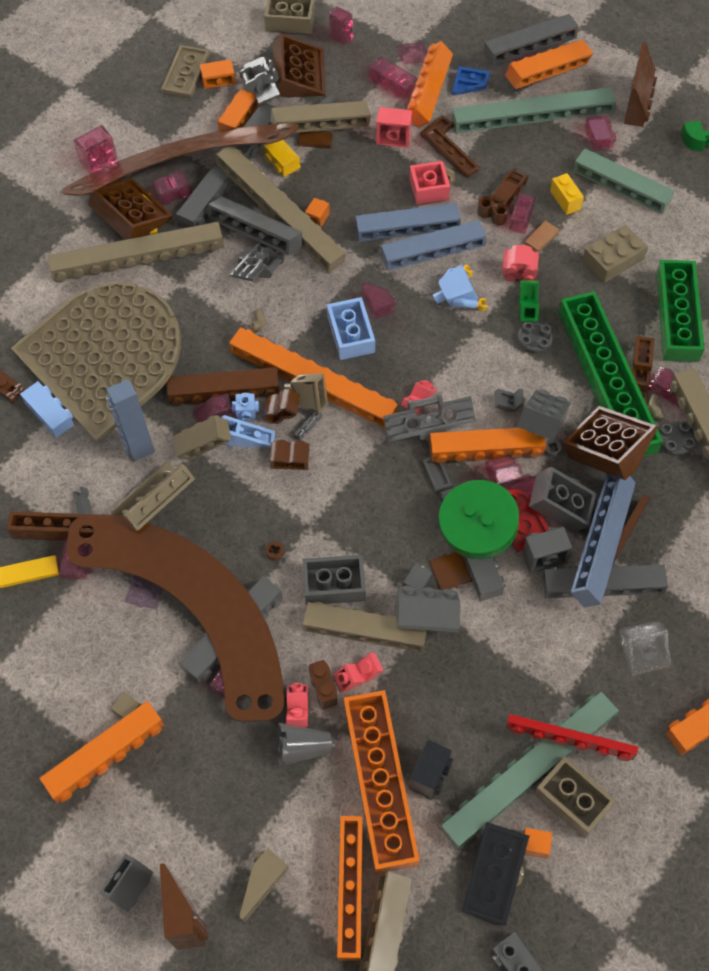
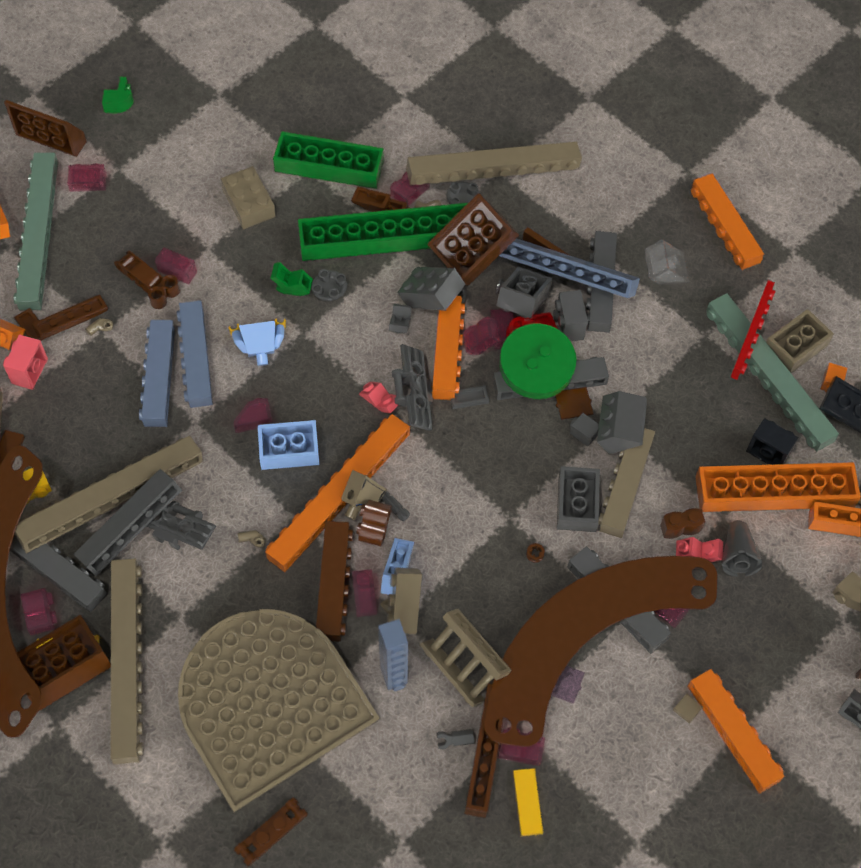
camera: 85 degrees left, 0 degrees up
light blue brick [20,382,74,438] -> none
light blue brick [232,393,259,421] -> none
reddish brown brick [270,439,310,470] -> none
orange brick [305,198,330,227] -> none
coral slope [333,653,384,693] -> none
coral brick [409,161,450,205] -> none
coral brick [502,245,539,282] -> none
medium nougat tile [524,221,559,253] -> none
yellow brick [550,173,584,215] -> none
sand green brick [573,149,675,214] -> none

